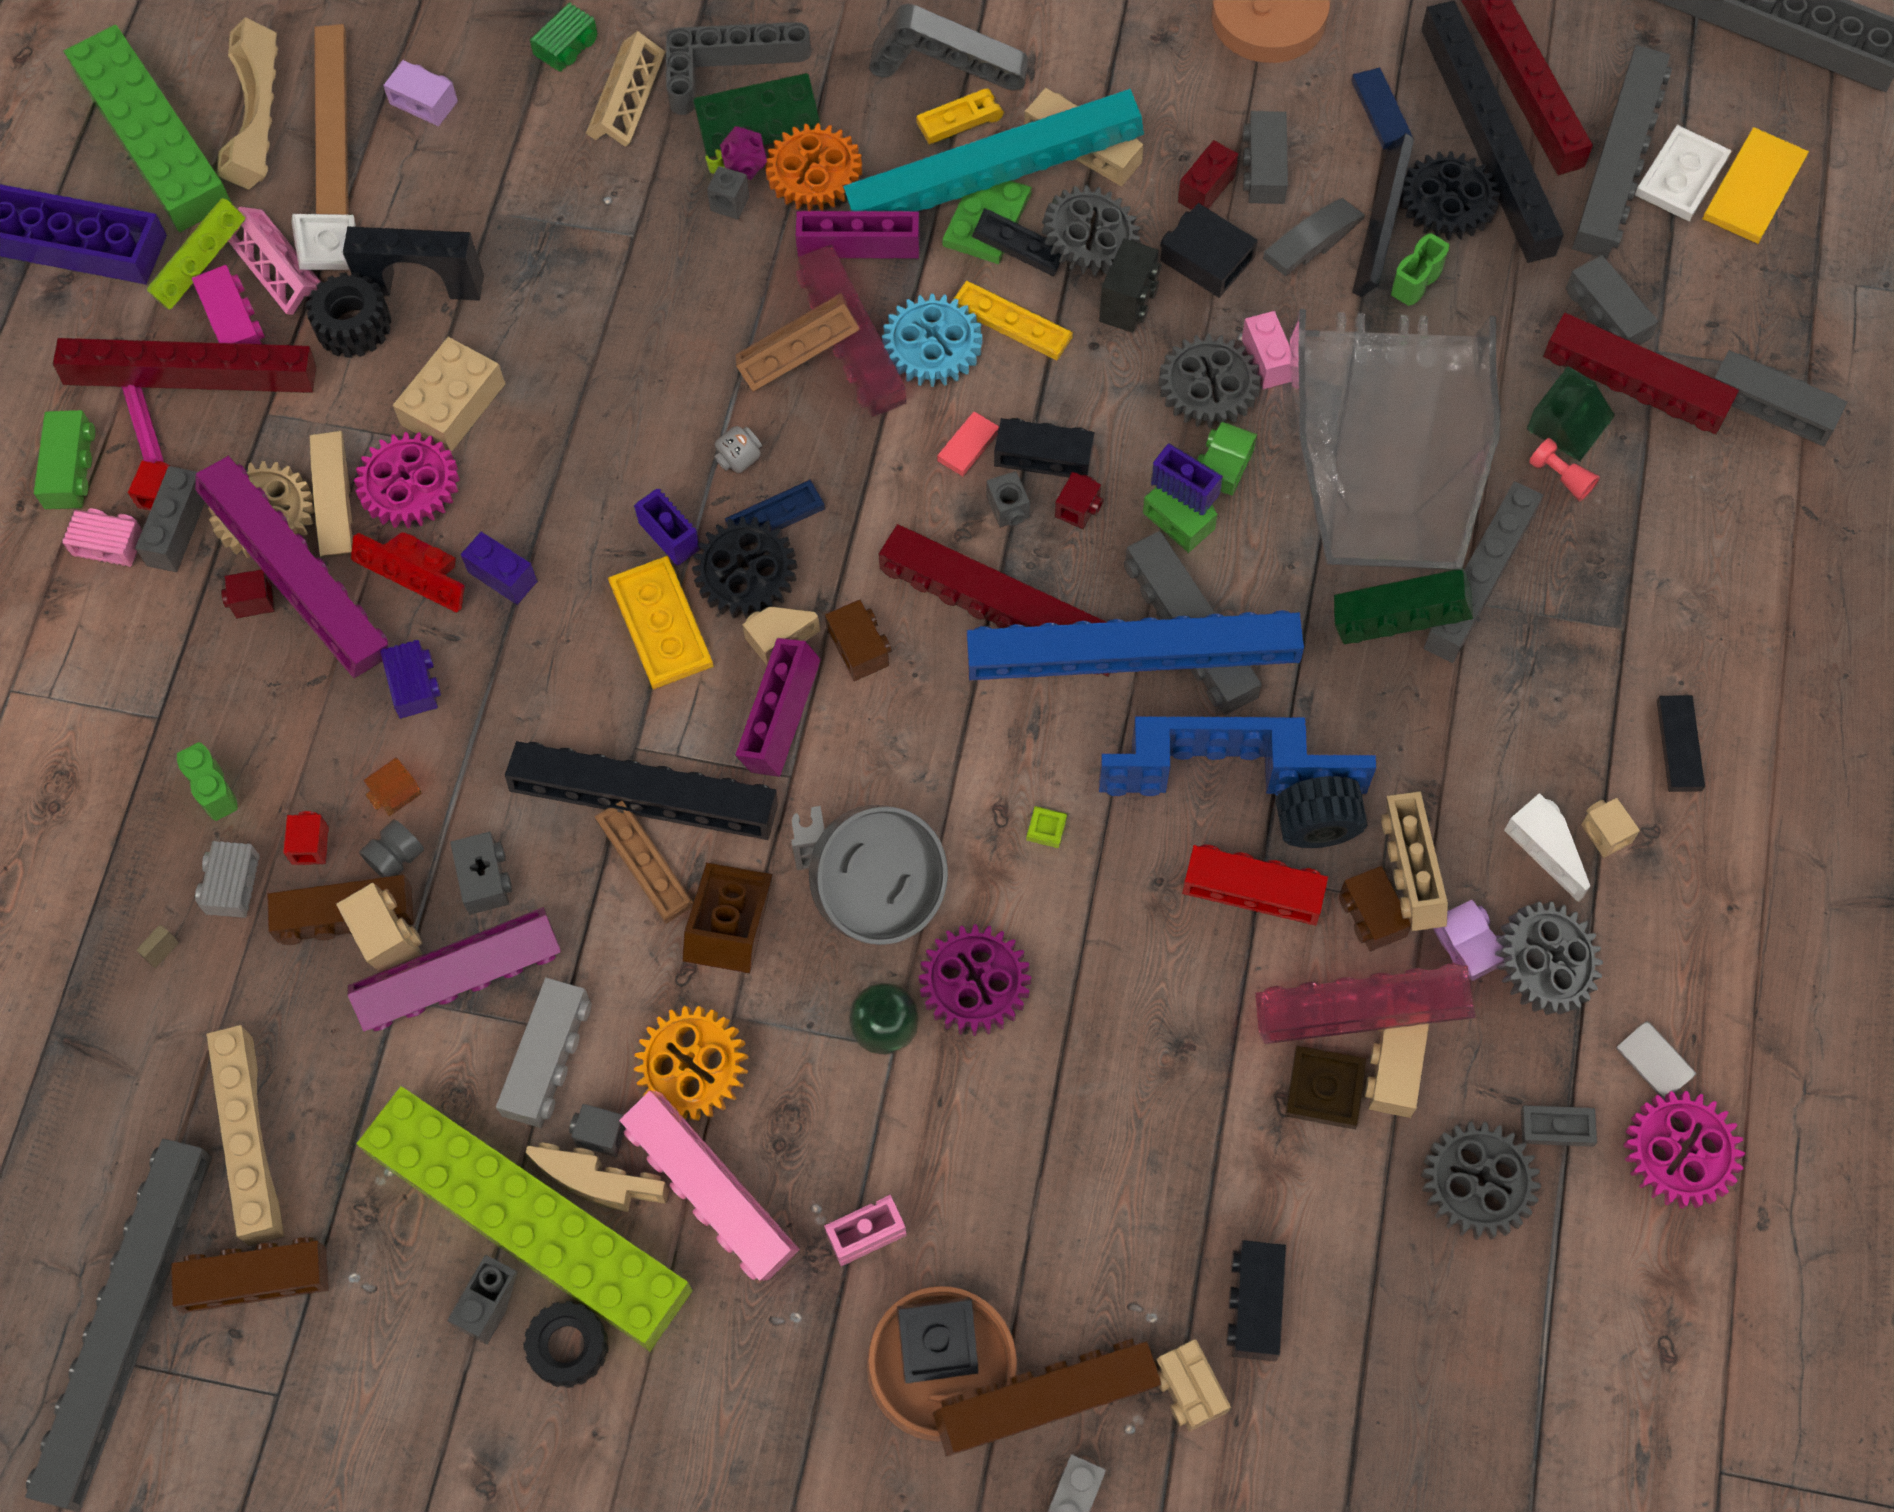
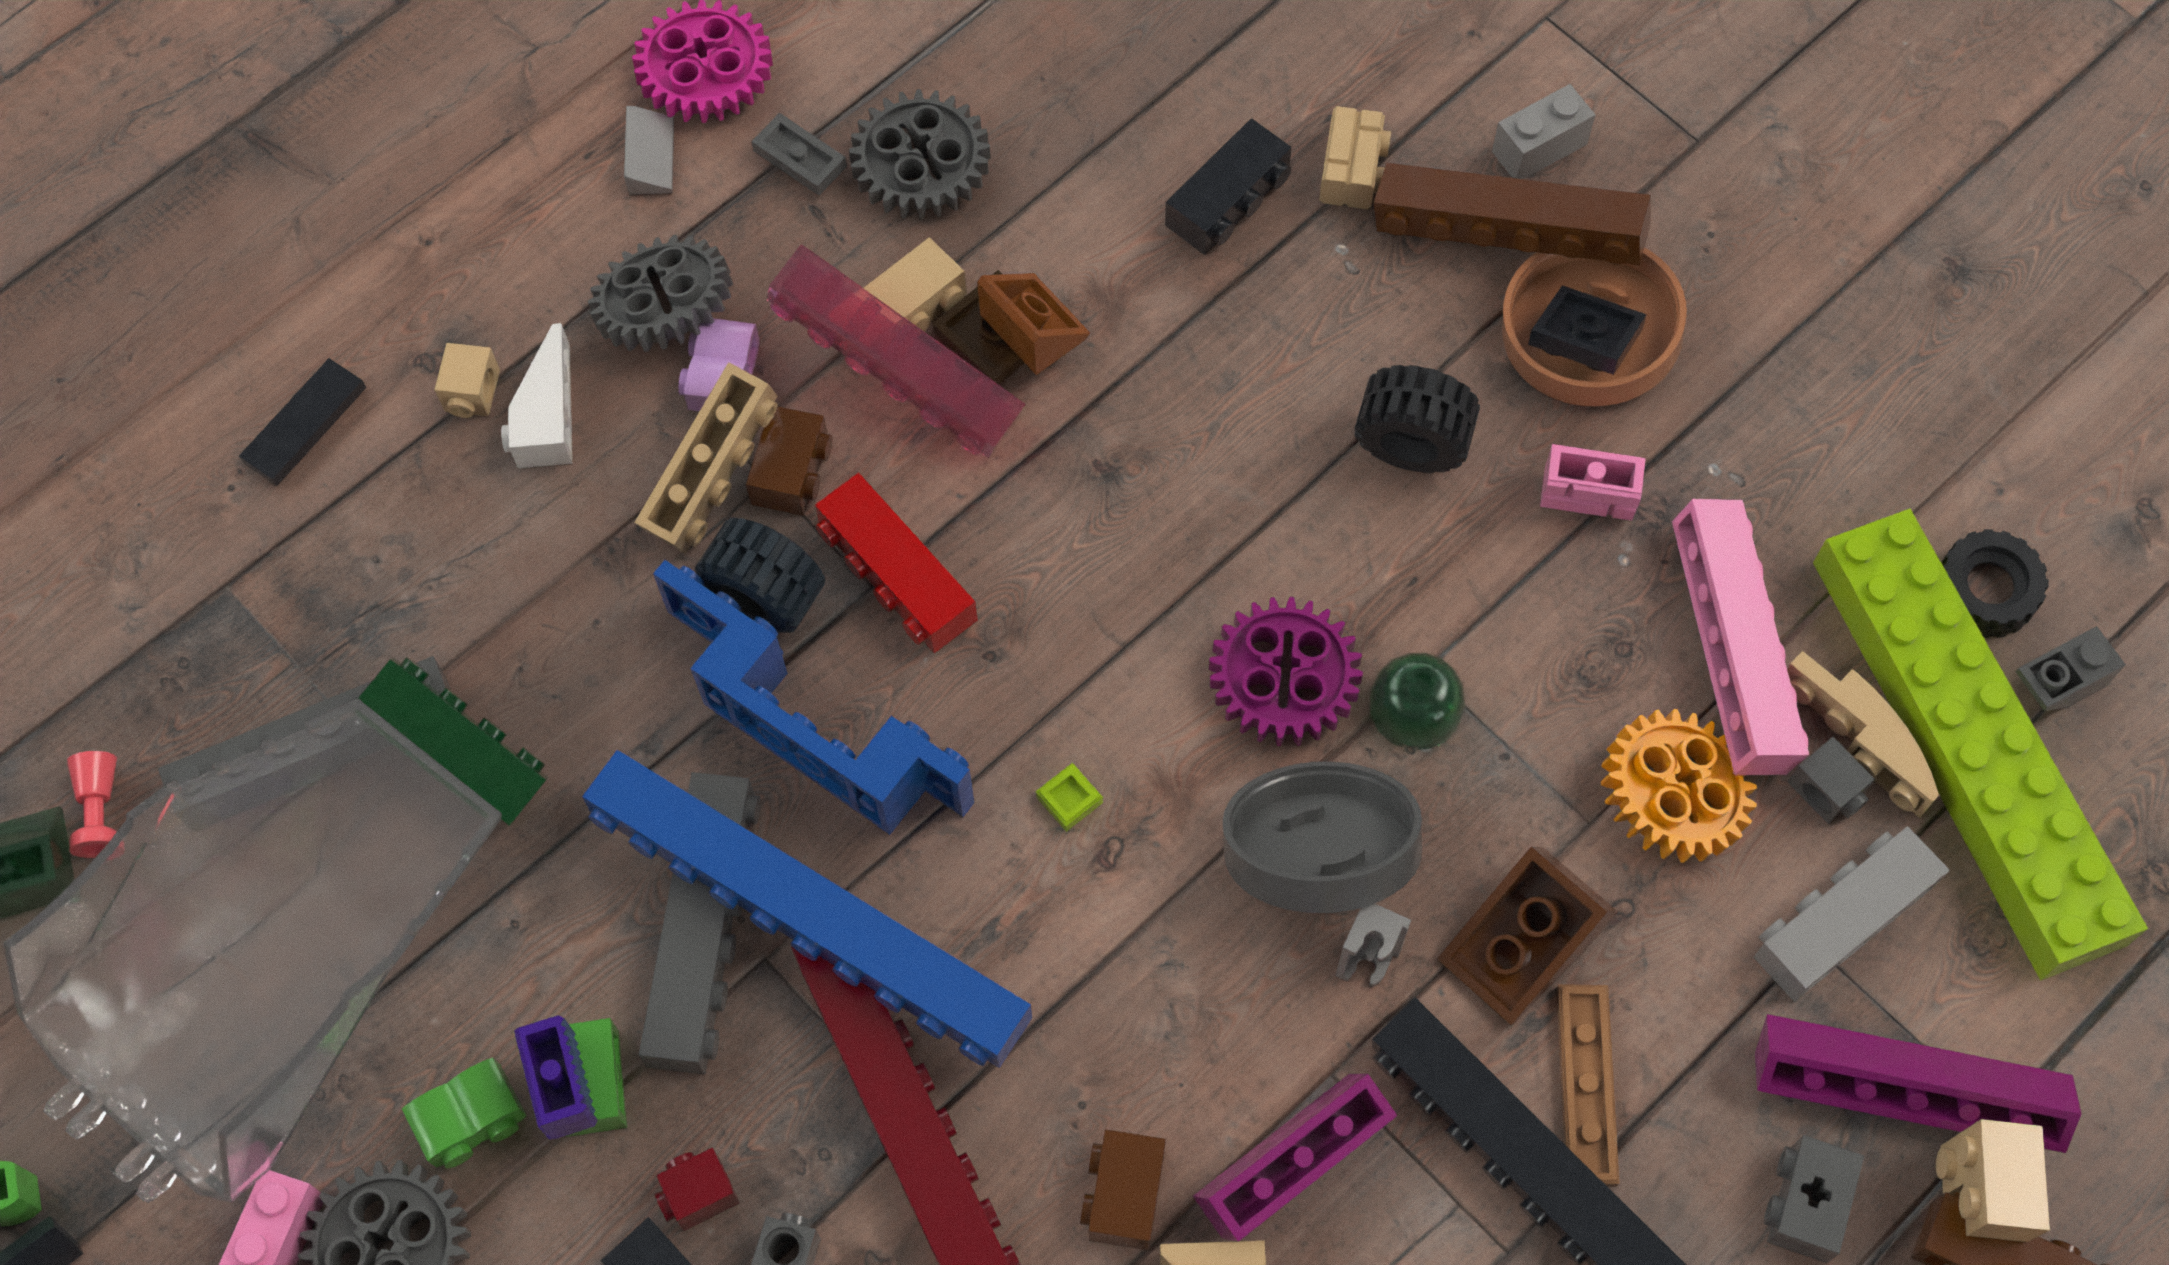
camera: 145 degrees left, 0 degrees up
none -> dark orange slope [977,273,1090,375]
none -> black tyre [1354,365,1480,473]

